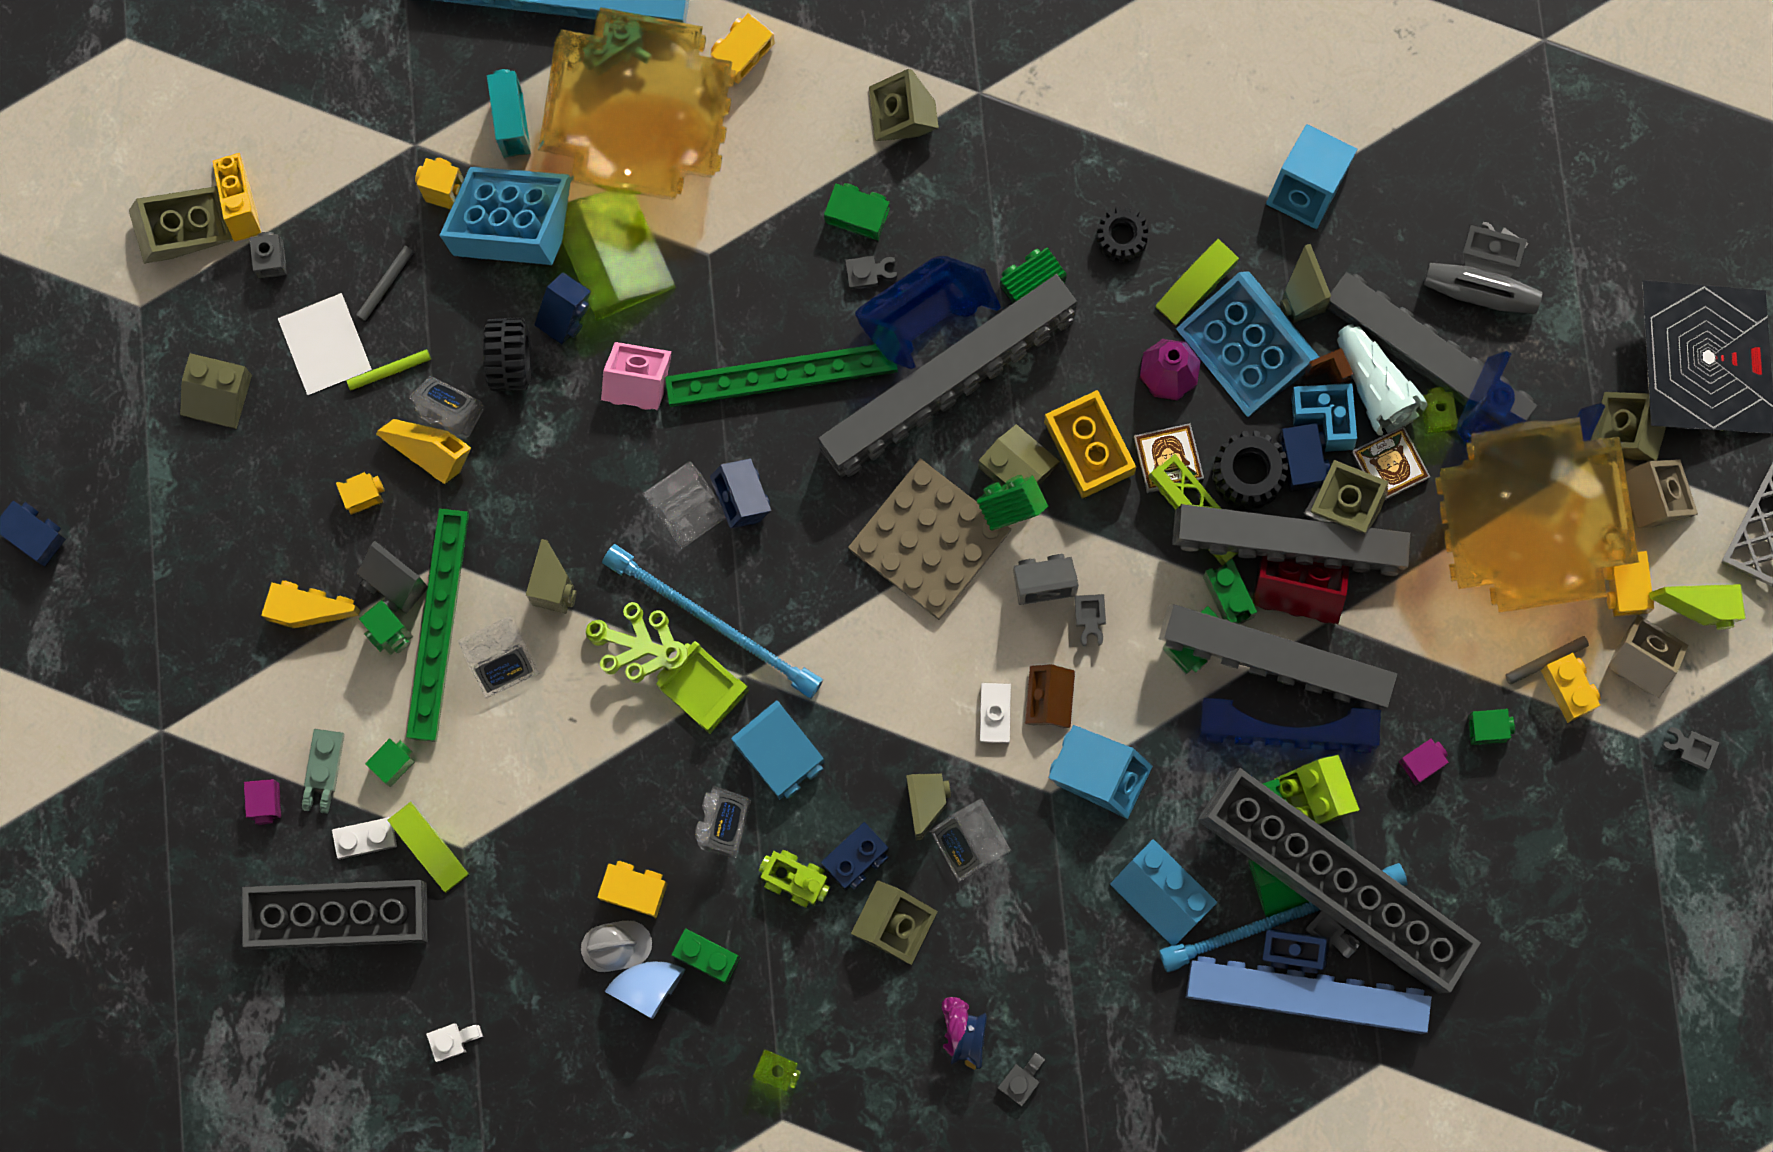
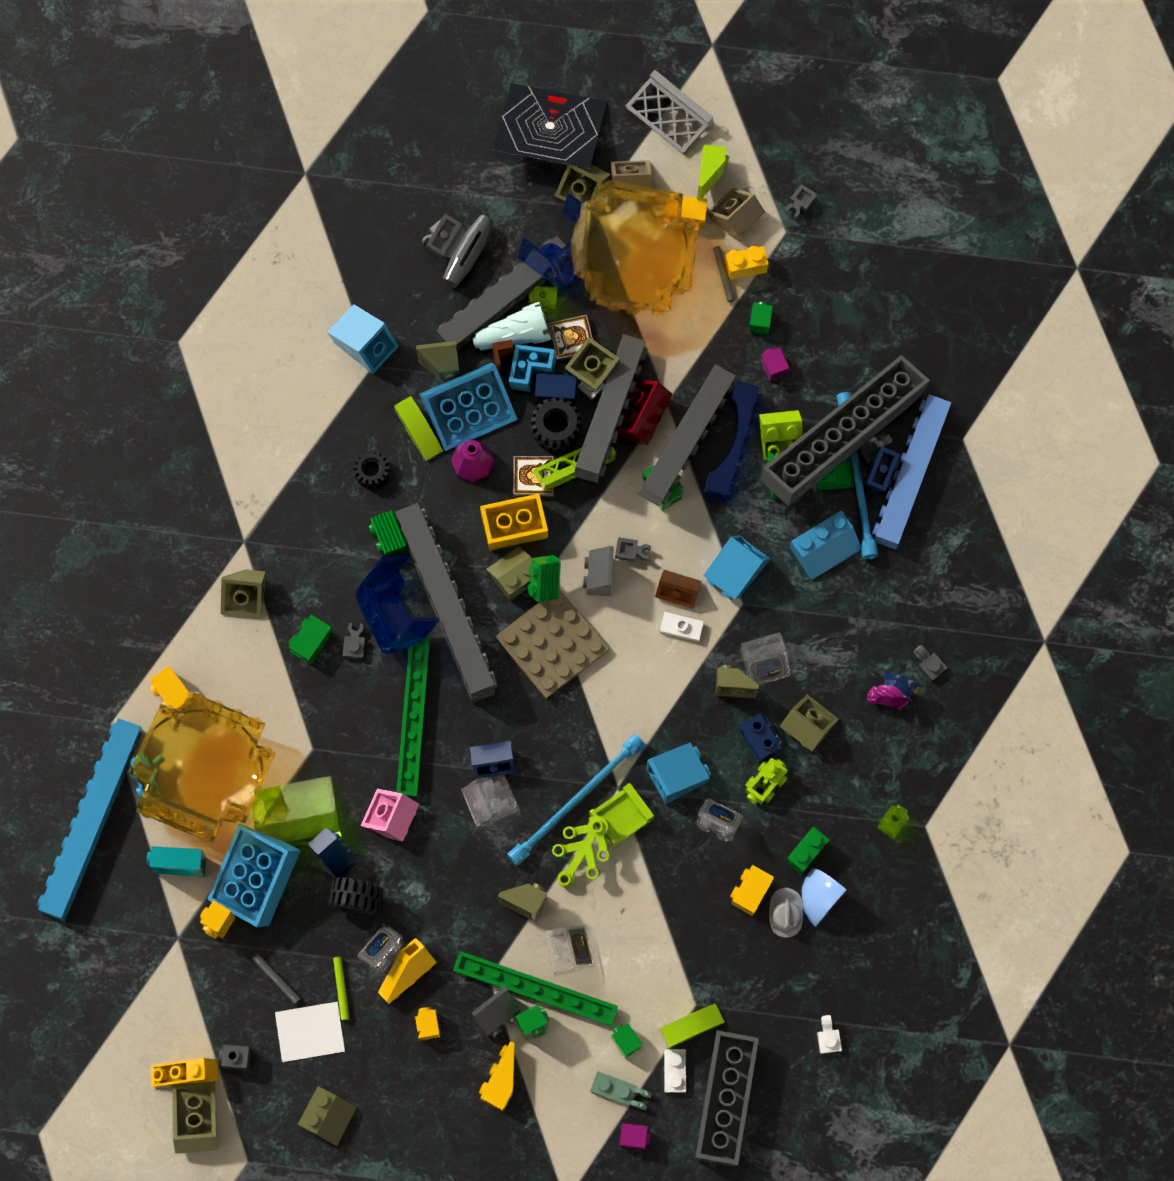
camera: 85 degrees left, 5 degrees down
green brick [1203,559,1257,624] -> none

